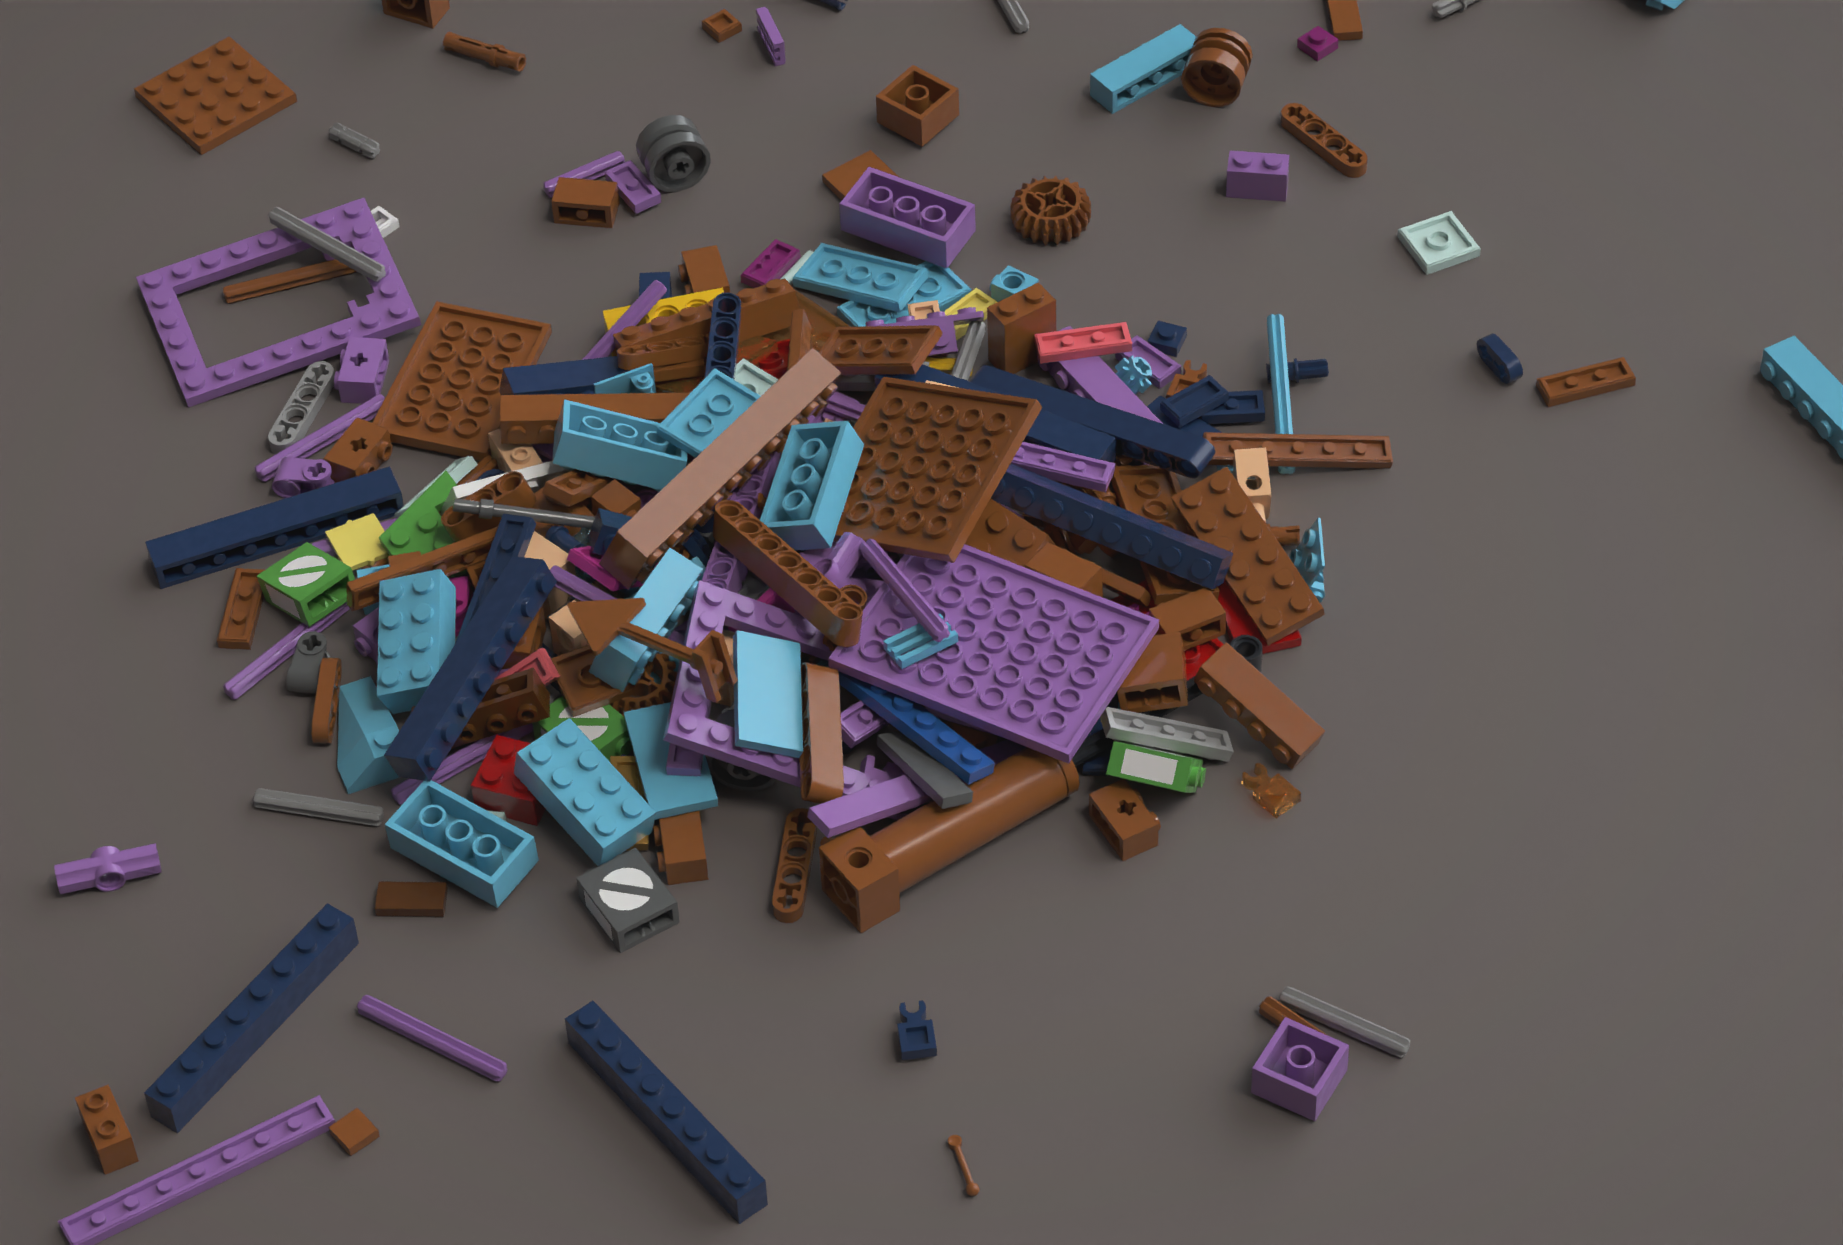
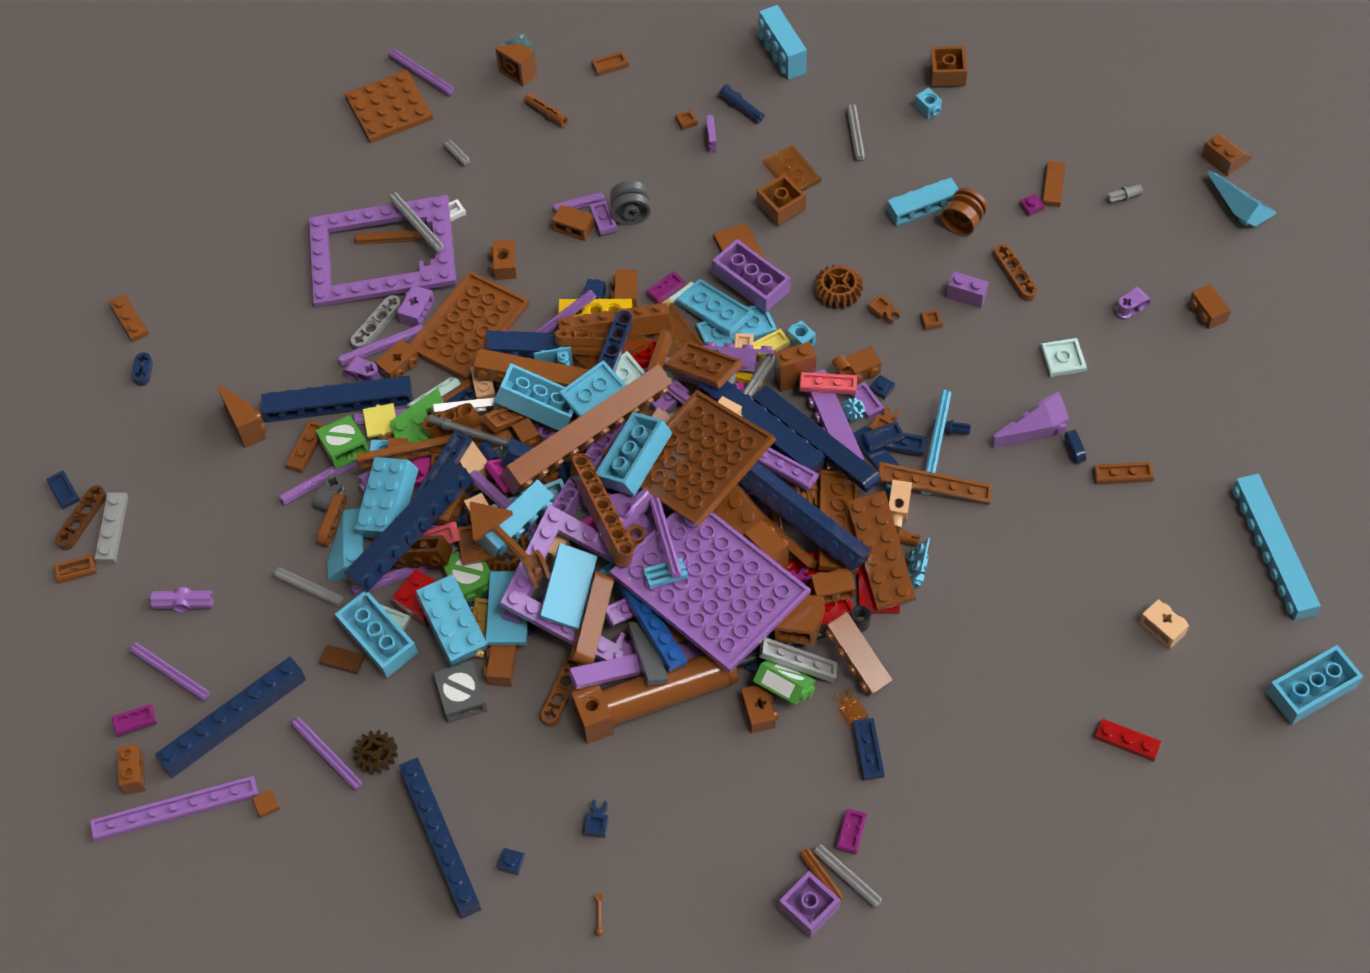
camera: 15 degrees right, 10 degrees up
none -> magenta plate [112,704,157,737]
none -> medium lavender axle [130,643,210,701]
none -> dark orange slope [217,385,267,448]
none -> dark brown gear [353,730,398,775]
none -> medium lavender axle [389,49,454,96]
none -> dark orange brick [490,239,517,280]
none -> dark blue plate [498,848,525,876]
none -> clear orange tile [763,145,821,192]
none -> dark orange hinge [832,346,882,384]
none -> magenta plate [836,808,867,855]
none -> dark blue plate [853,718,885,780]
none -> dark orange plate [867,294,900,324]
none -> dark orange tile [920,309,943,330]
none -> medium lavender wedge [991,392,1069,448]
none -> red plate [1095,718,1162,762]
none -> medium lavender piece [1115,287,1151,319]
none -> light nougat brick [1139,599,1189,649]
none -> dark orange brick [1189,284,1231,329]

